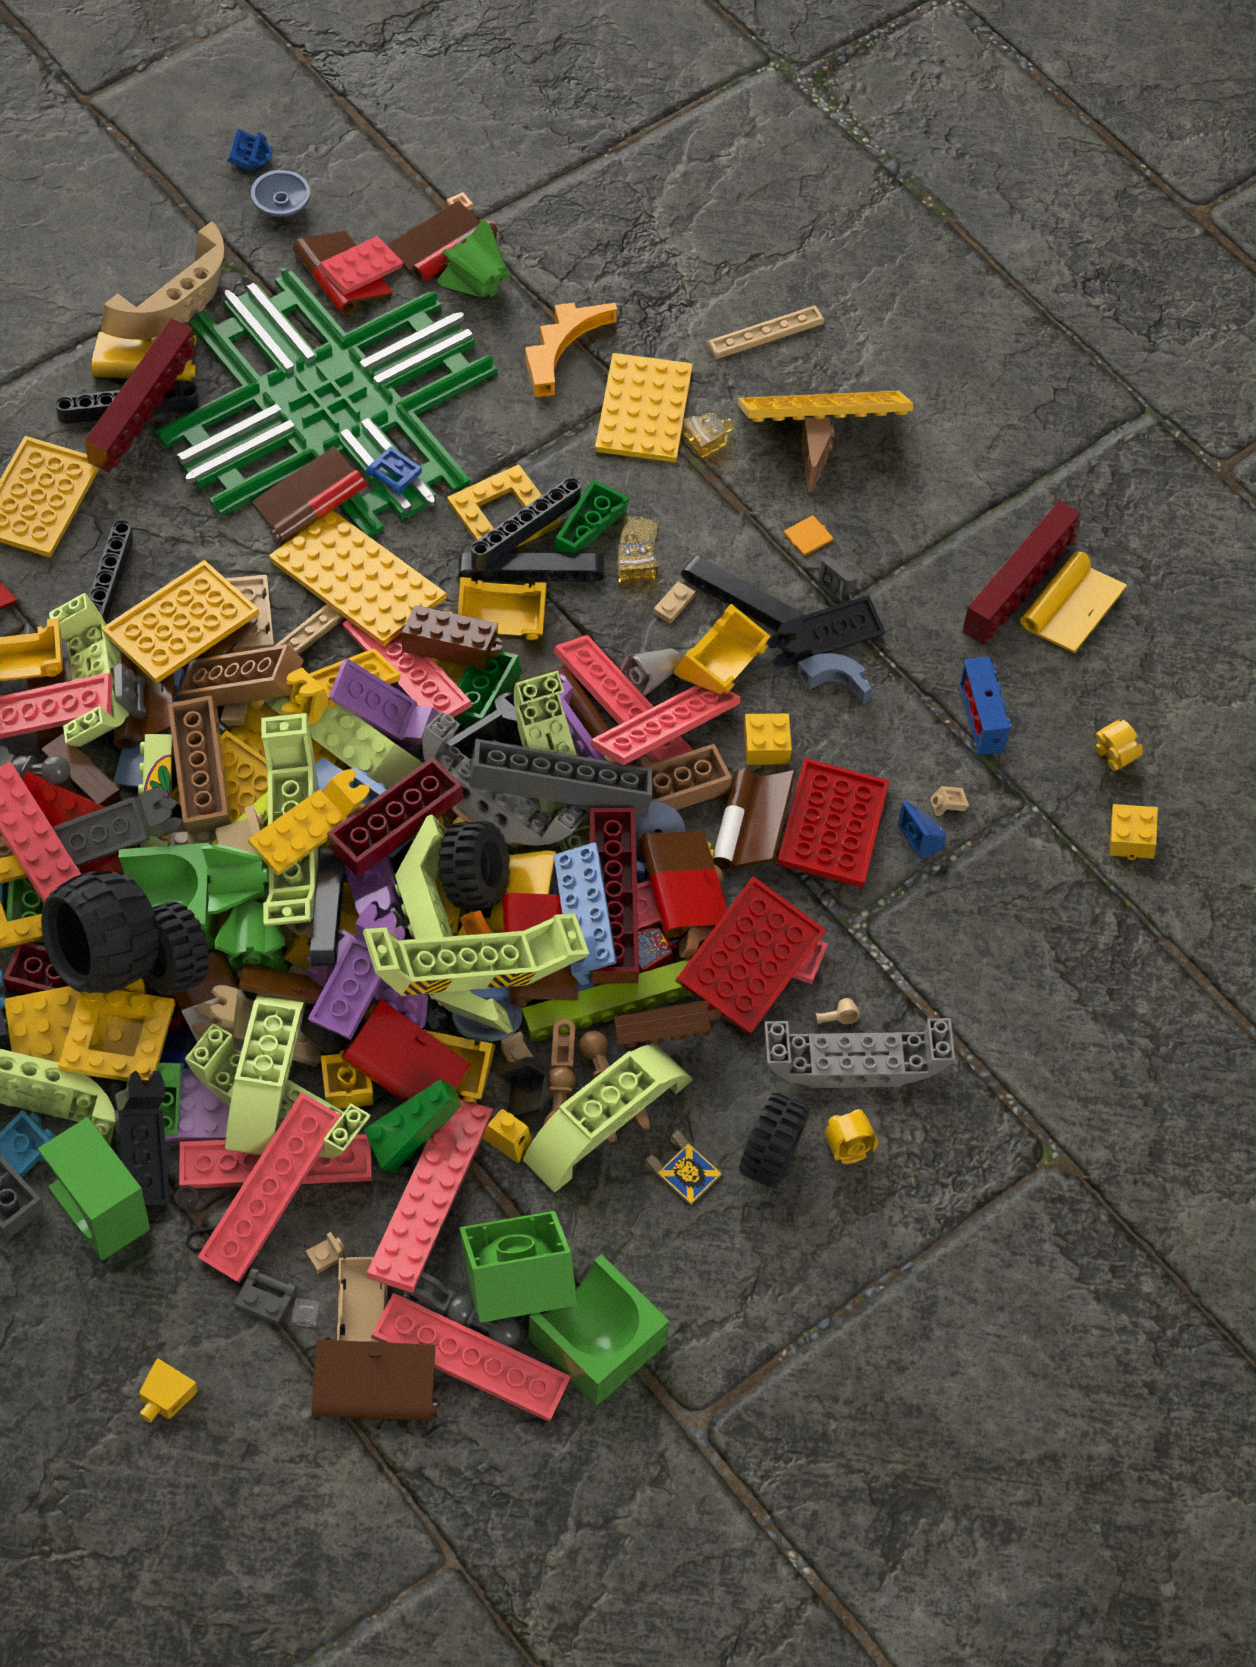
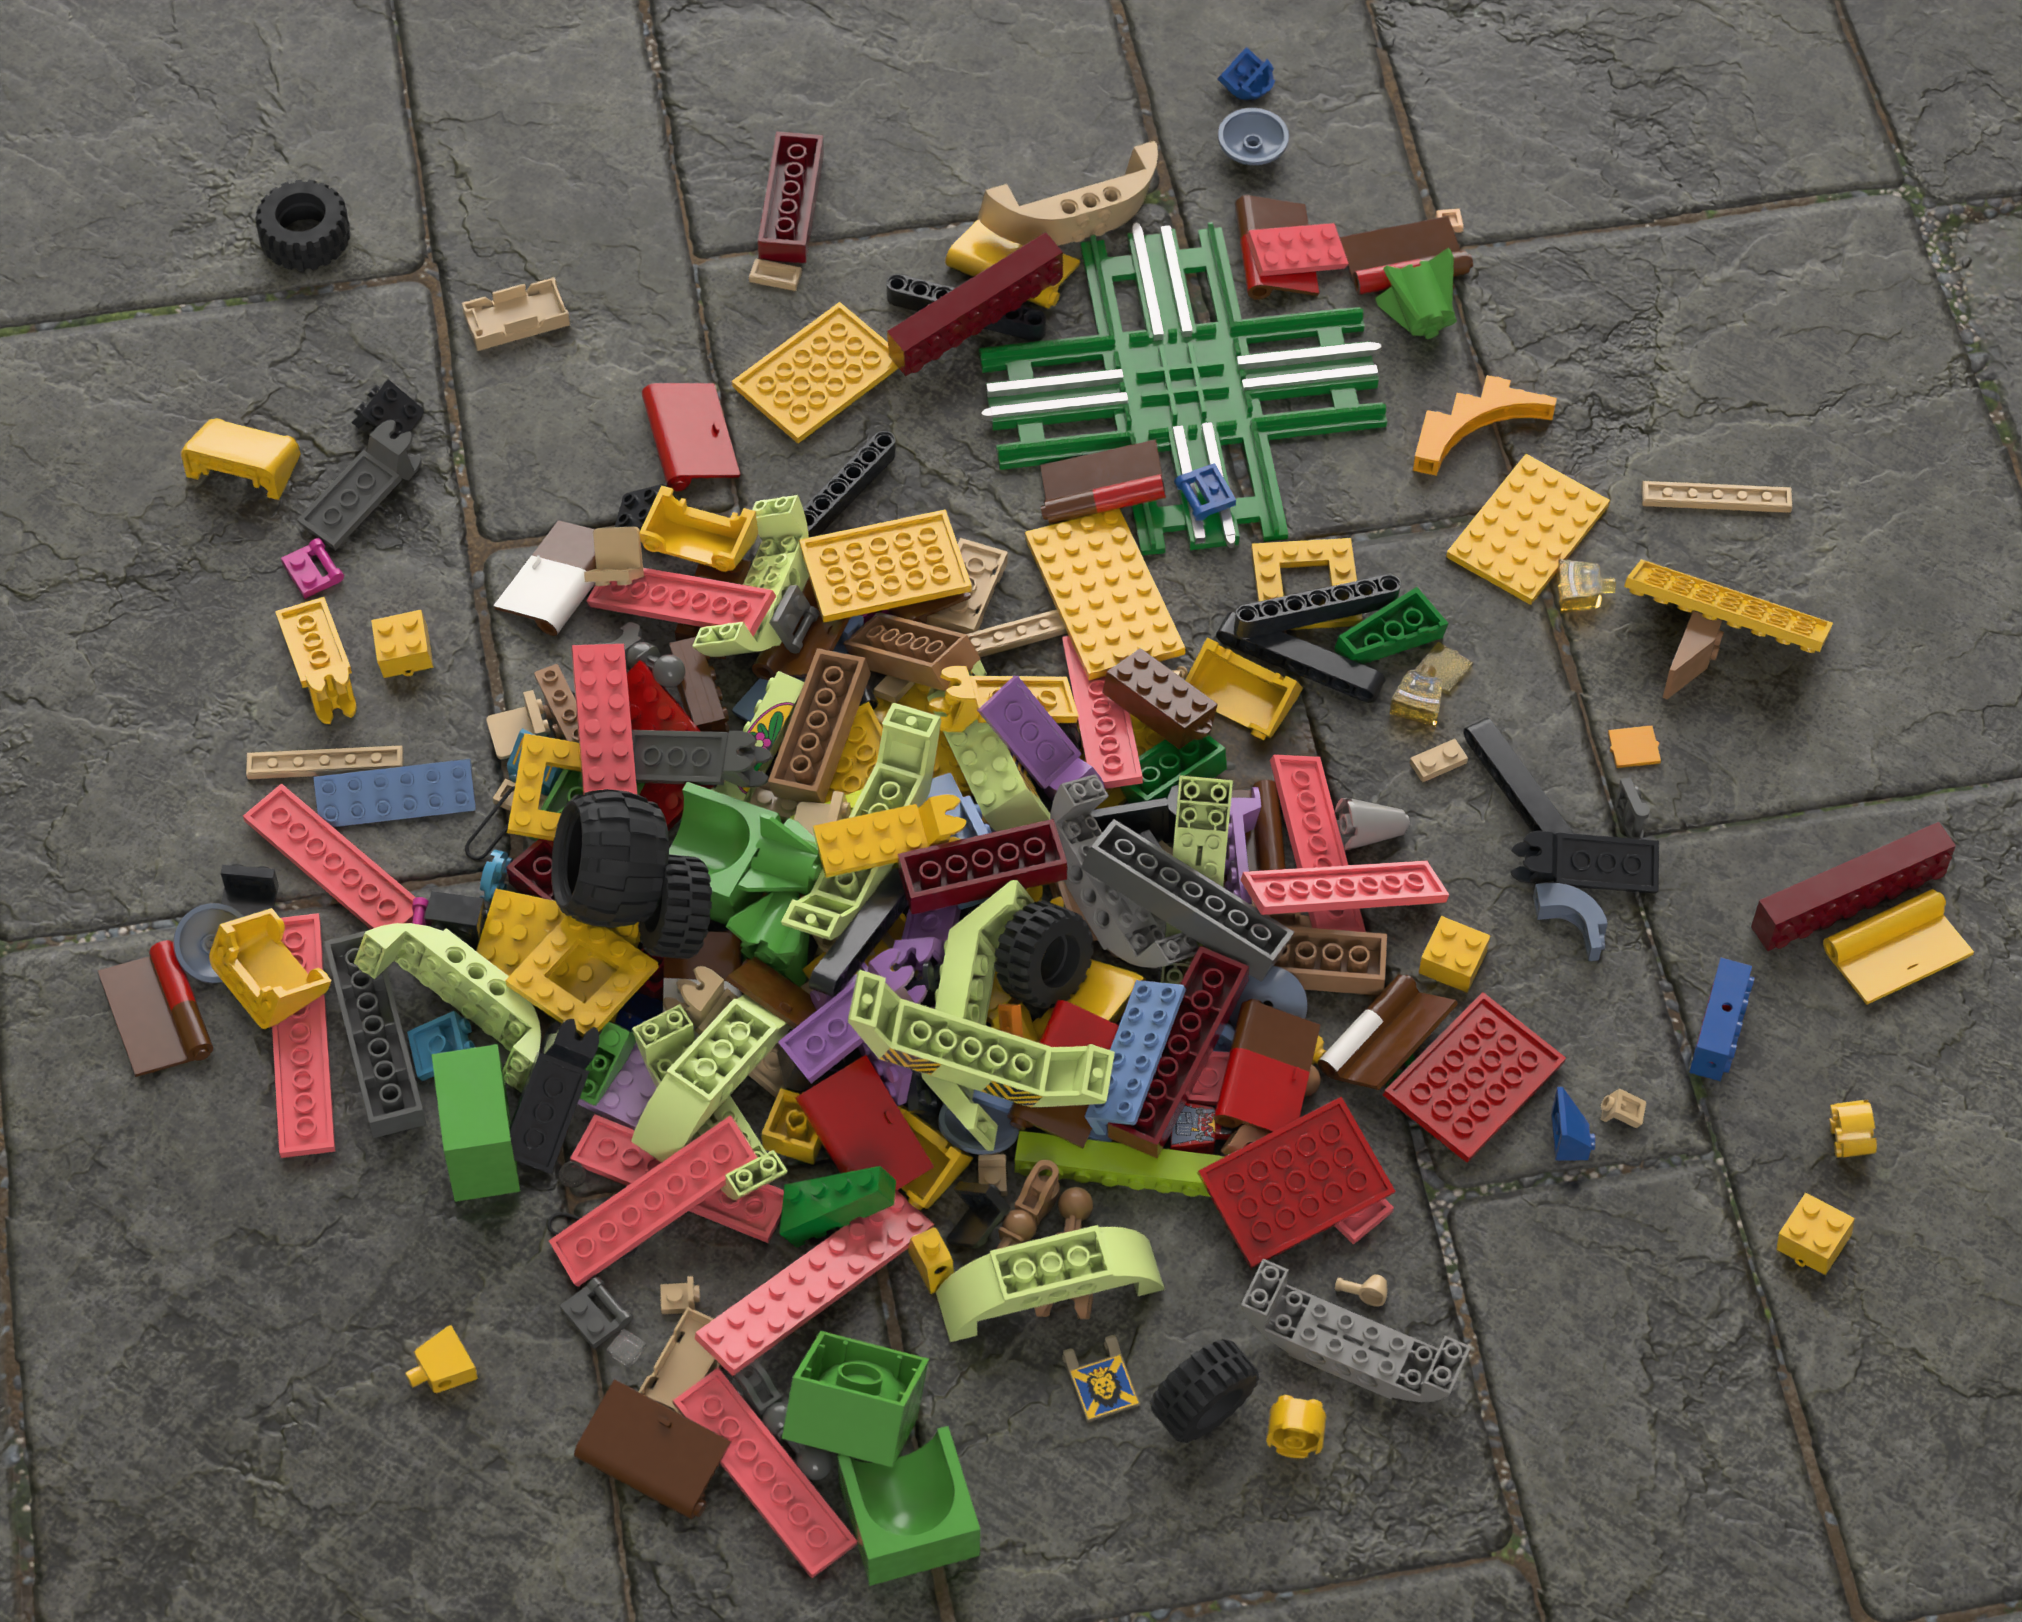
camera: 30 degrees right, 0 degrees up
reddish brown piece [614,1000,722,1048] -> none
yellow windscreen [673,604,771,695] -> none

